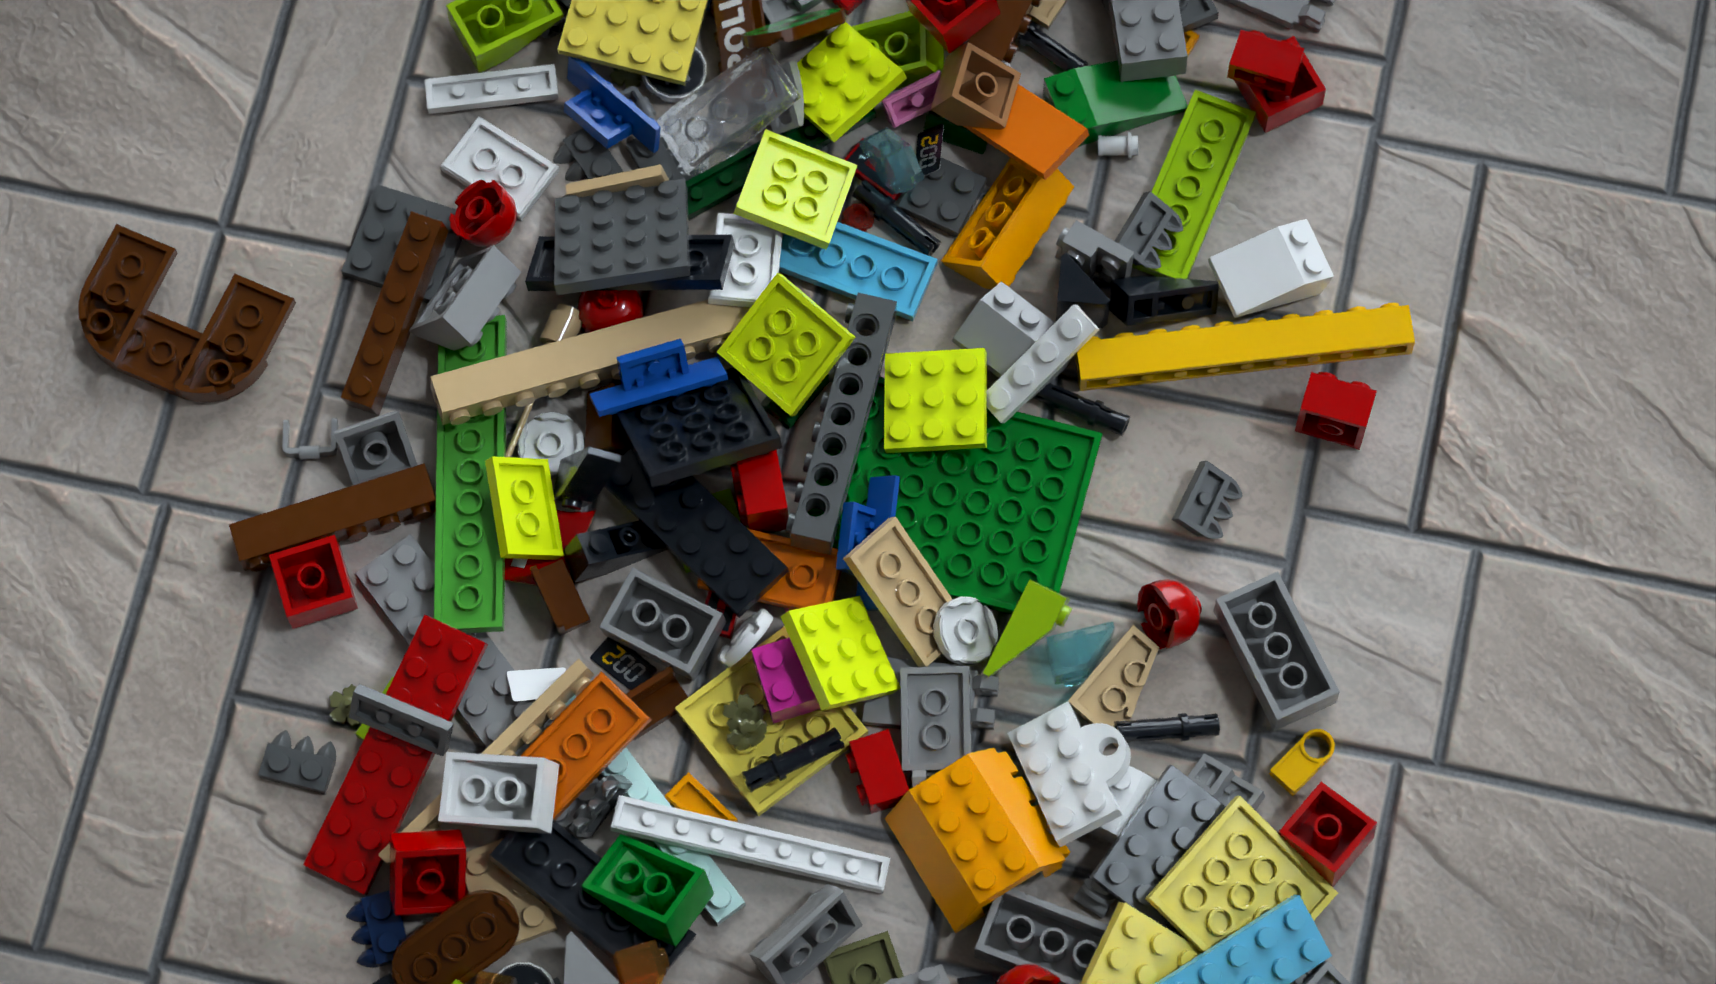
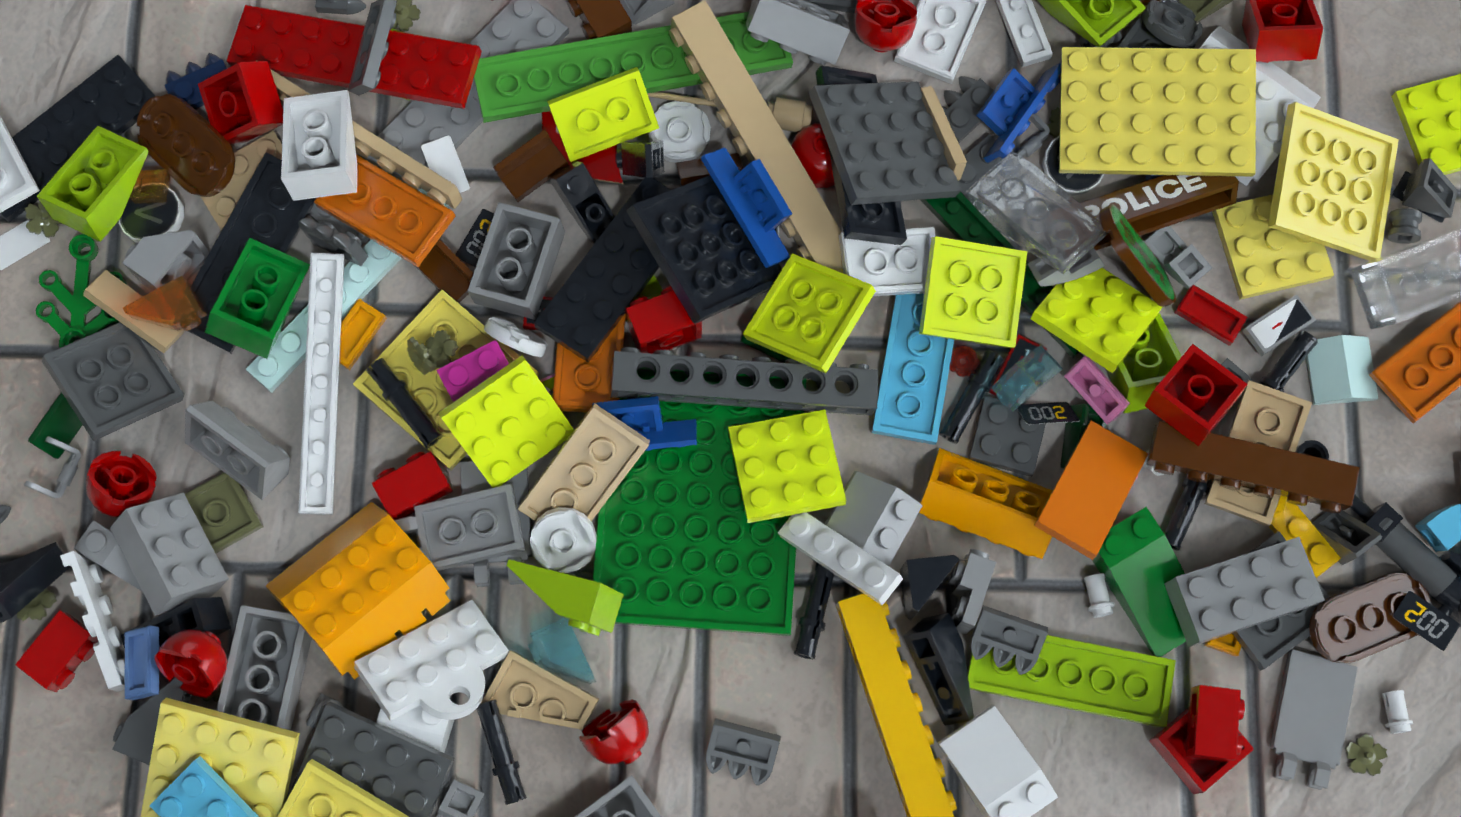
camera: 70 degrees right, 5 degrees up
medium nougat slope [930,42,1021,130] -> none

